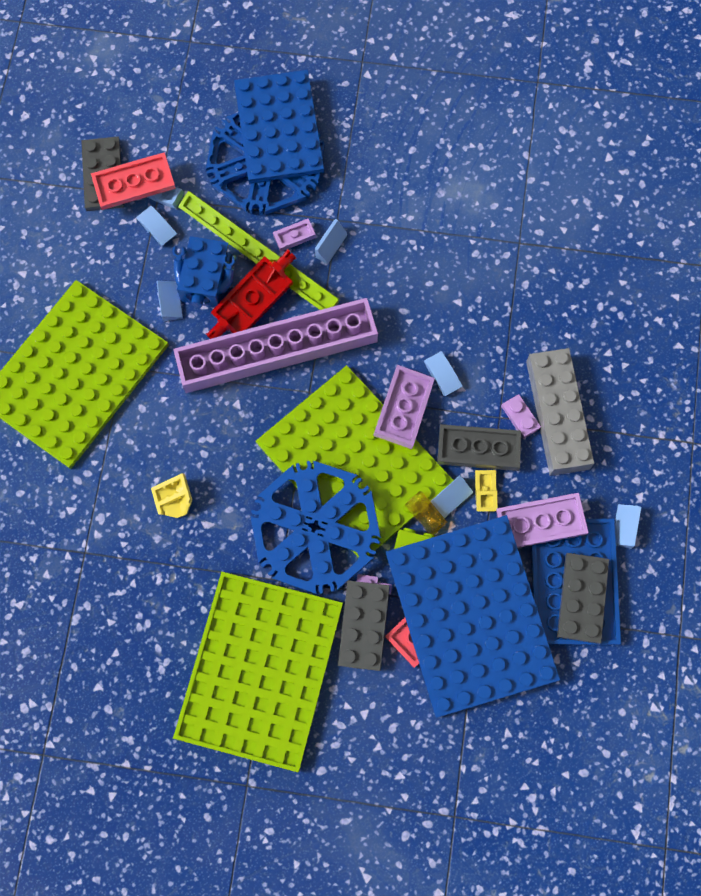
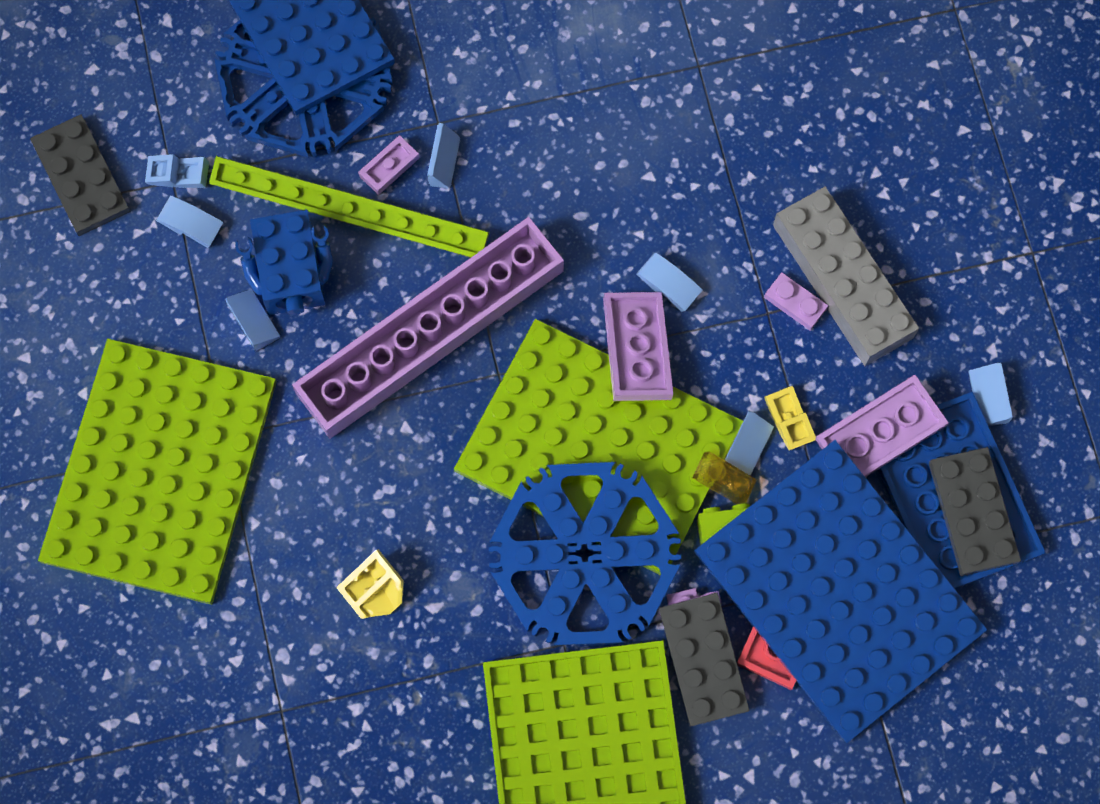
camera: 25 degrees left, 0 degrees up
coral plate [91,152,176,210] -> none
red plate [206,249,296,339] -> none
dark grey plate [437,424,521,471] -> none

